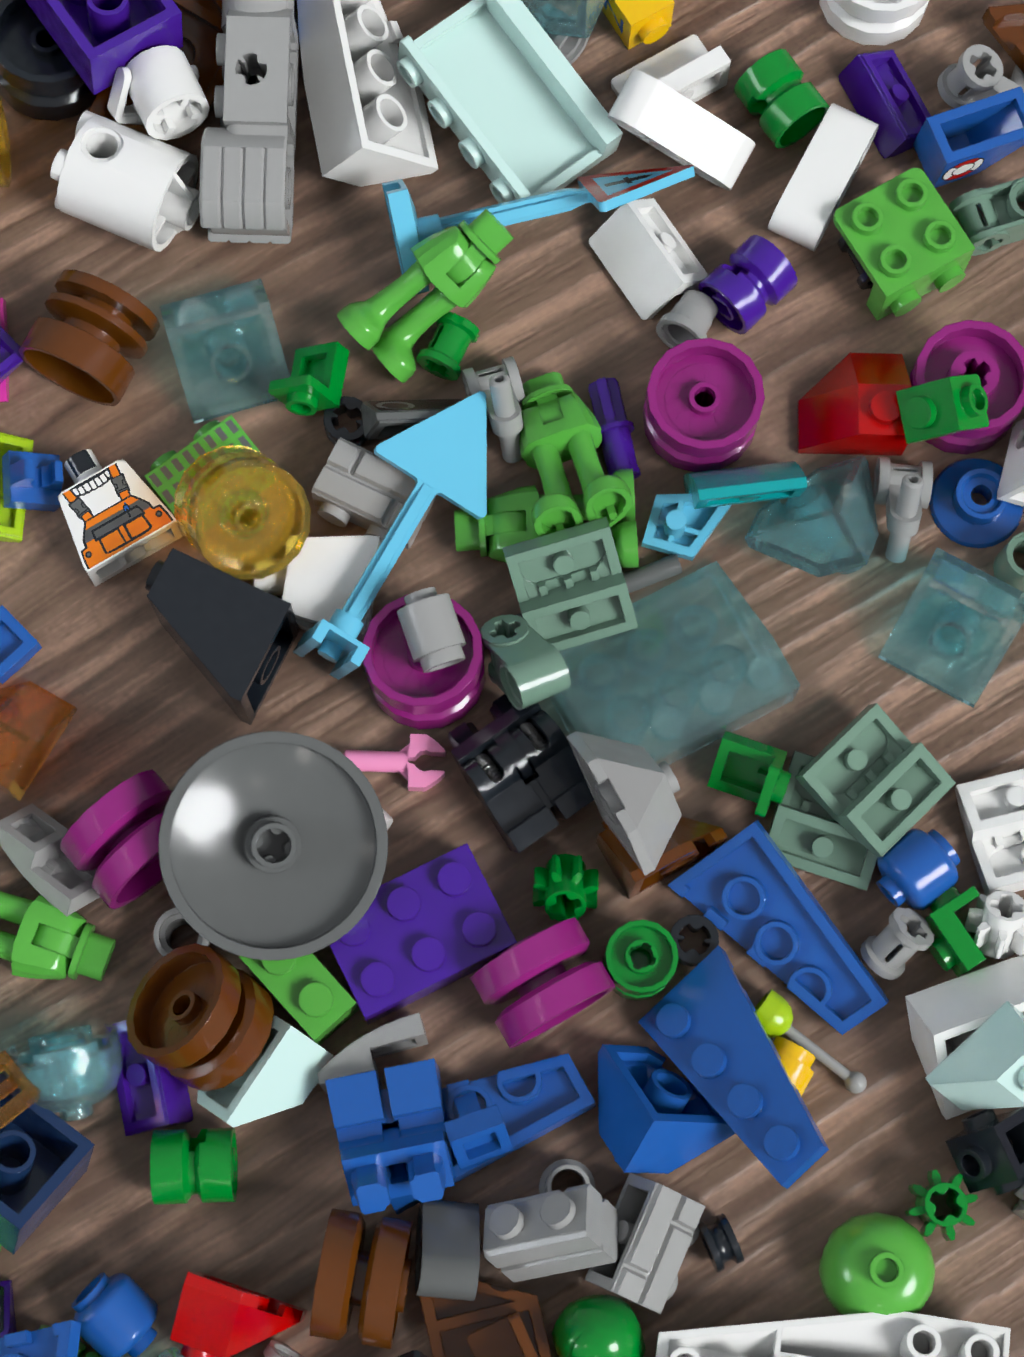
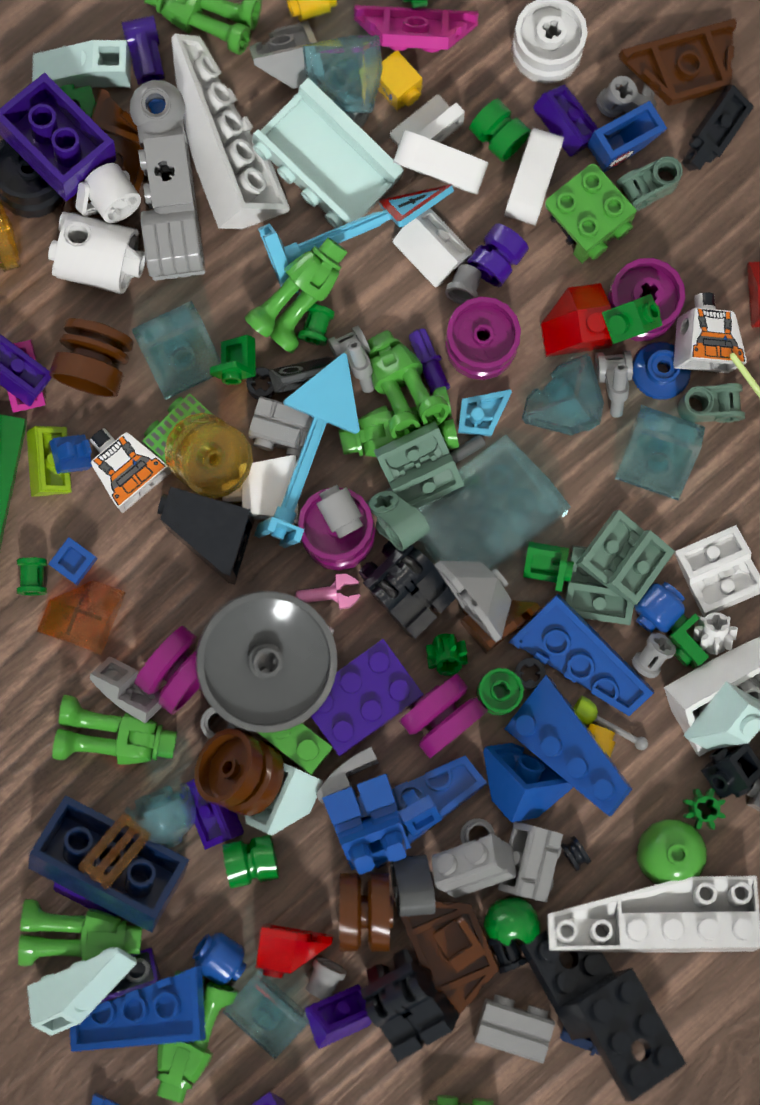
camera: 10 degrees left, 5 degrees up
teal slope [683,461,808,509] -> none

